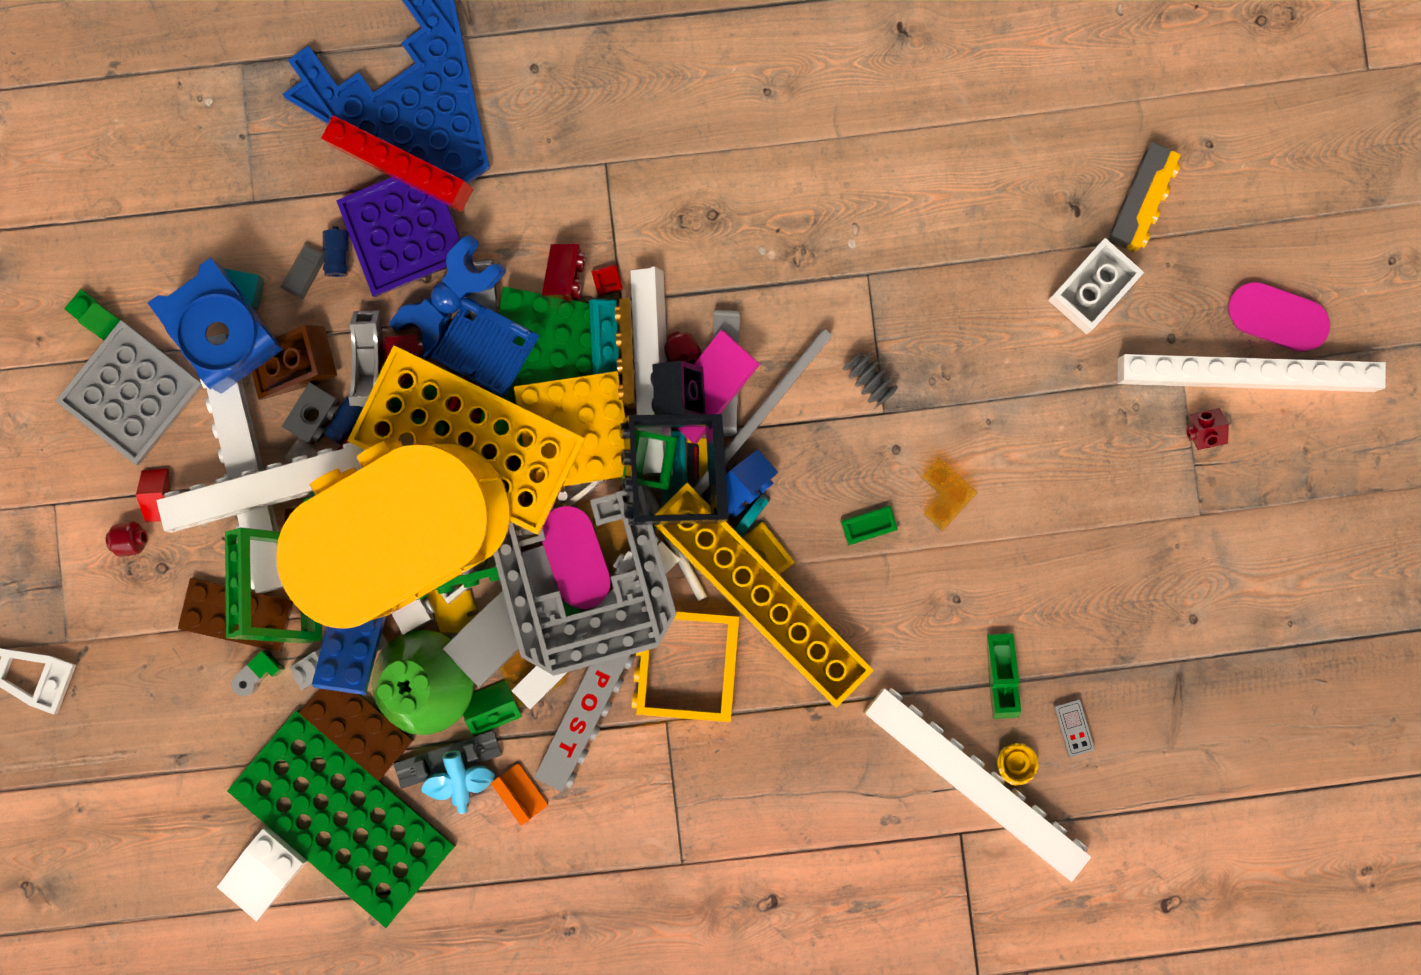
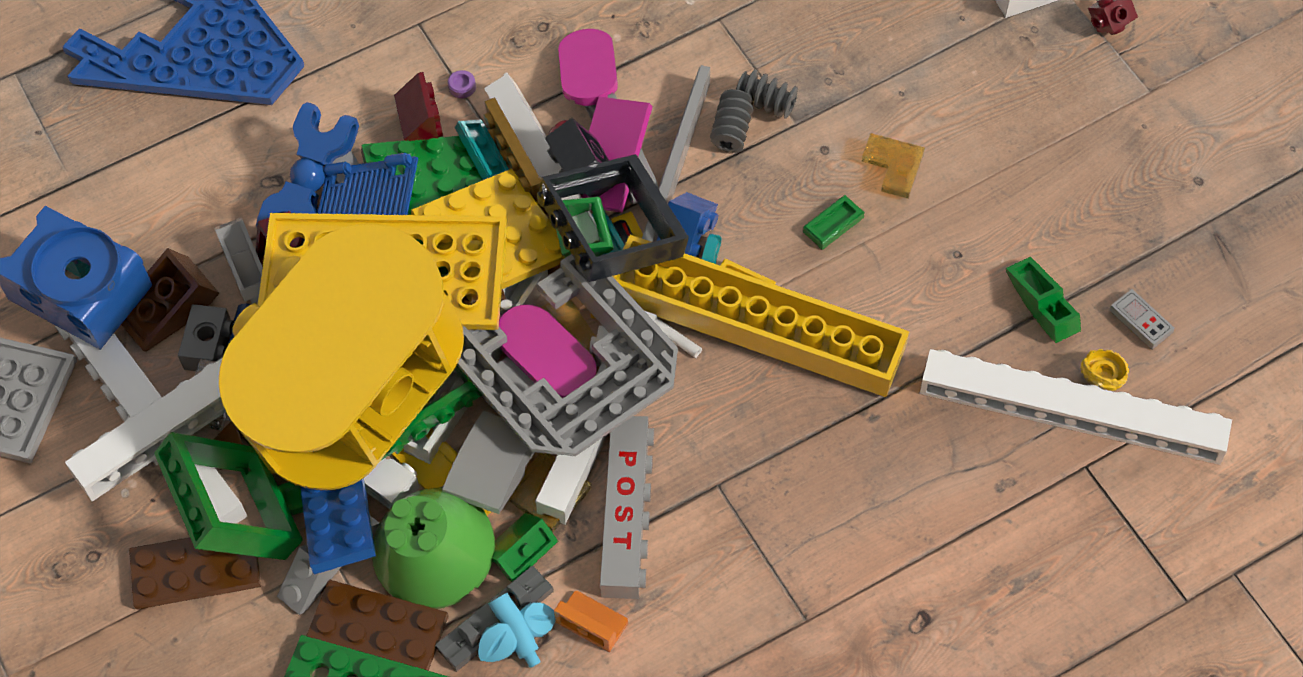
camera: 20 degrees left, 25 degrees down
dark red head [105,521,148,557] -> none
red slope [136,468,170,522] -> none
leg [231,650,285,696] -> none
dark grey tile [281,243,324,299] -> none
red brick [321,116,474,212] -> none
dark blue piece [322,226,349,277] -> none
dark purple plate [336,161,461,297] -> none
red tile [591,264,623,297] -> none
yellow window [632,612,739,722] -> none
none -> medium lavender tile [448,70,476,98]
none -> dark pink tile [558,29,618,106]
none -> dark grey piece [710,89,753,153]

